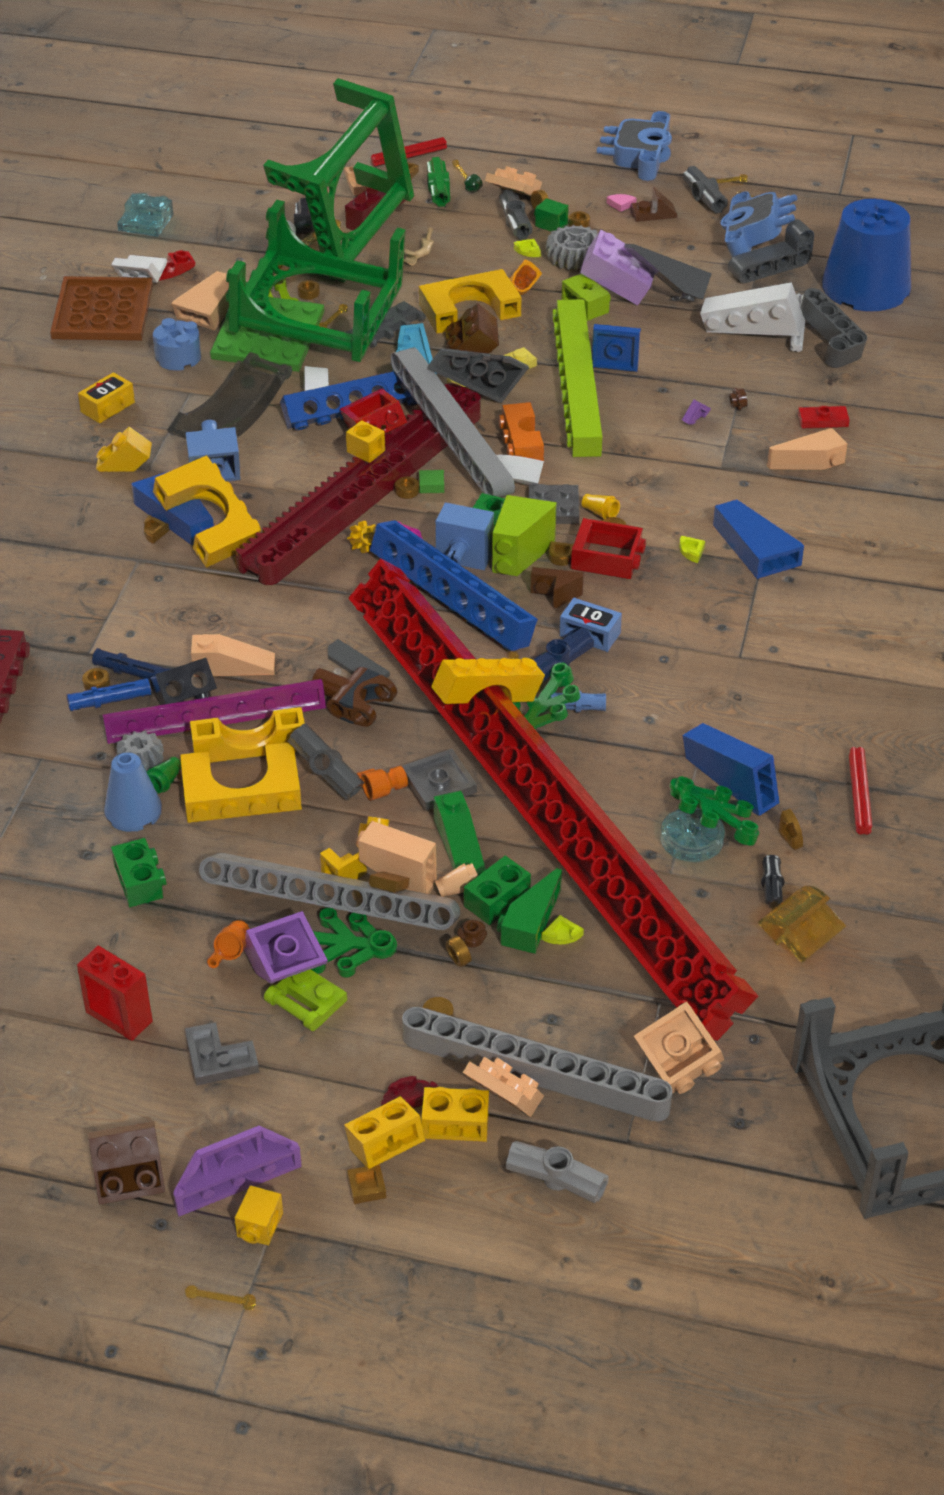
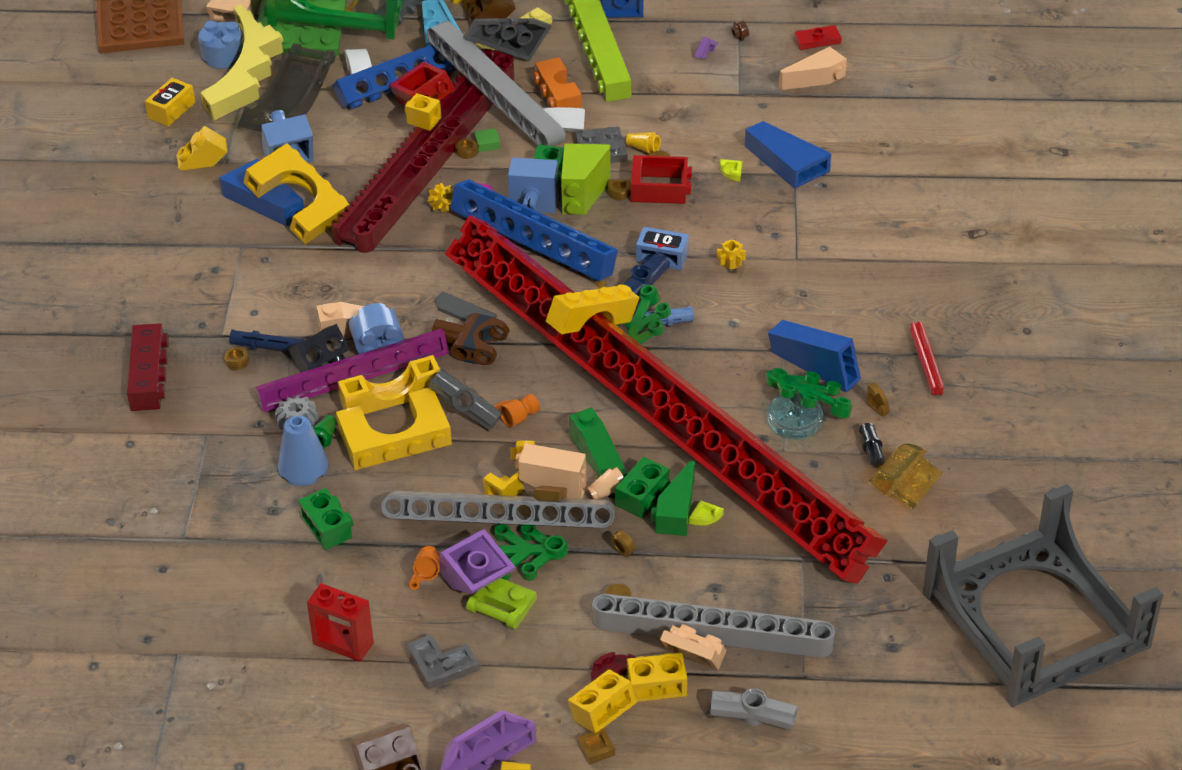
camera: 10 degrees left, 0 degrees up
blue pin [67,678,151,712] -> none
pearl gold tile [144,515,169,544] -> none
flat silver plate [402,749,477,810] -> none
reddish brown plate [457,920,487,948] -> none
reddish brown slope [531,567,584,609] -> none
light nougat plate [634,1002,725,1094] -> none
none -> light yellow arch [200,4,283,120]
none -> medium blue brick [349,303,404,354]
none -> yellow gear [717,240,746,269]

